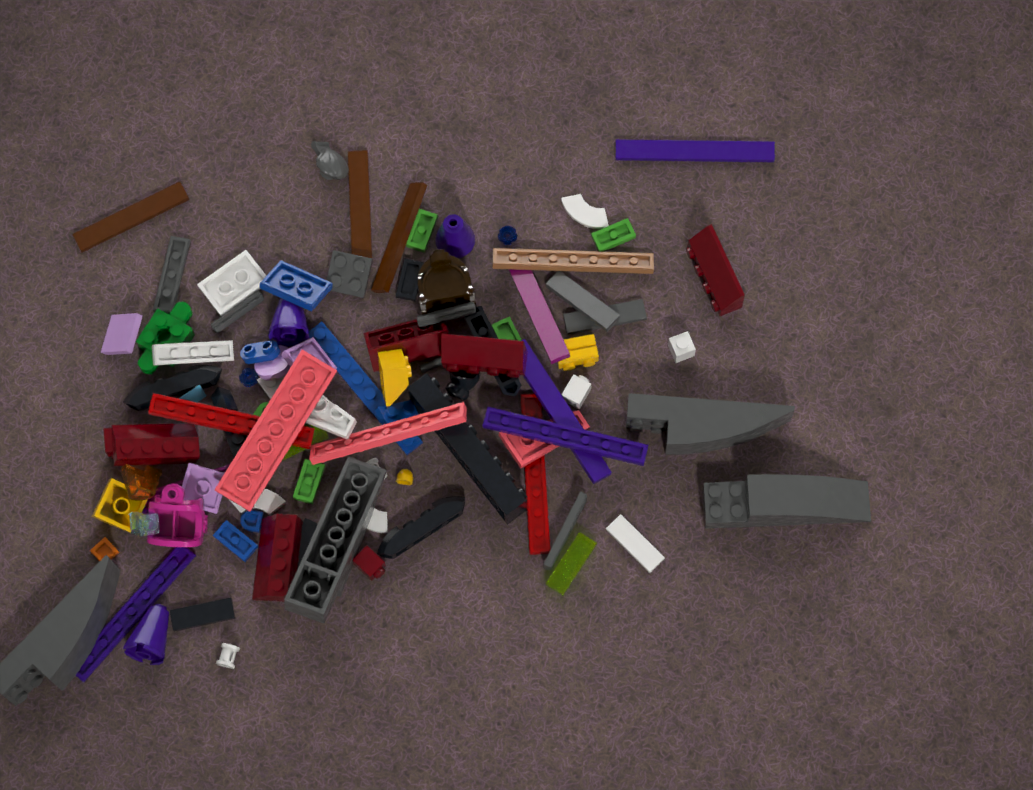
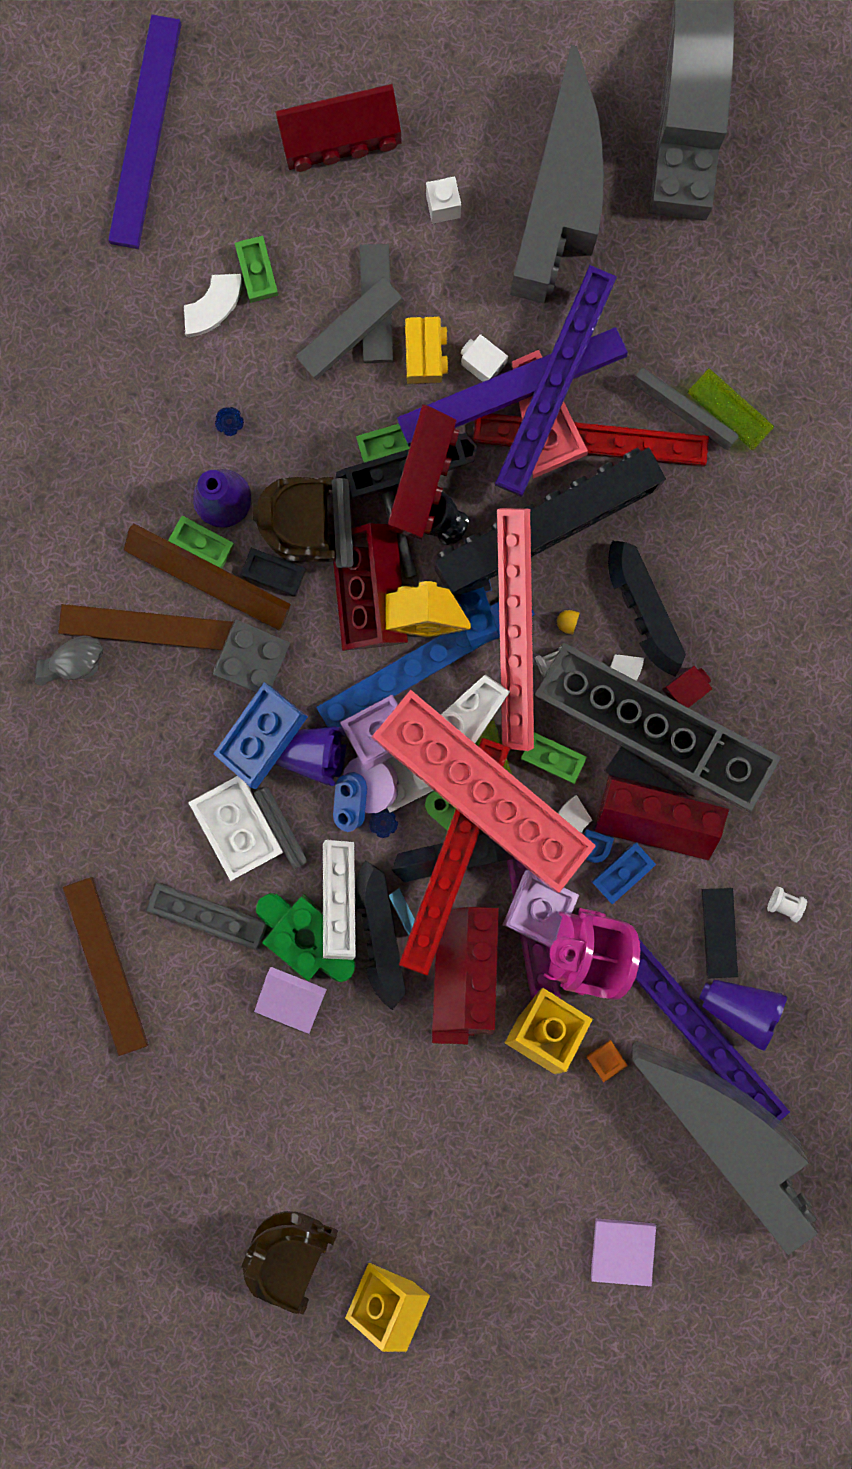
camera: 85 degrees left, 15 degrees up
clear orange slope [121,464,162,501] -> none
clear light blue bracket [129,512,160,536] -> none
medium nougat tile [493,248,654,274] -> none
magenta tile [508,269,570,364] -> none
white tile [606,514,665,573] -> none

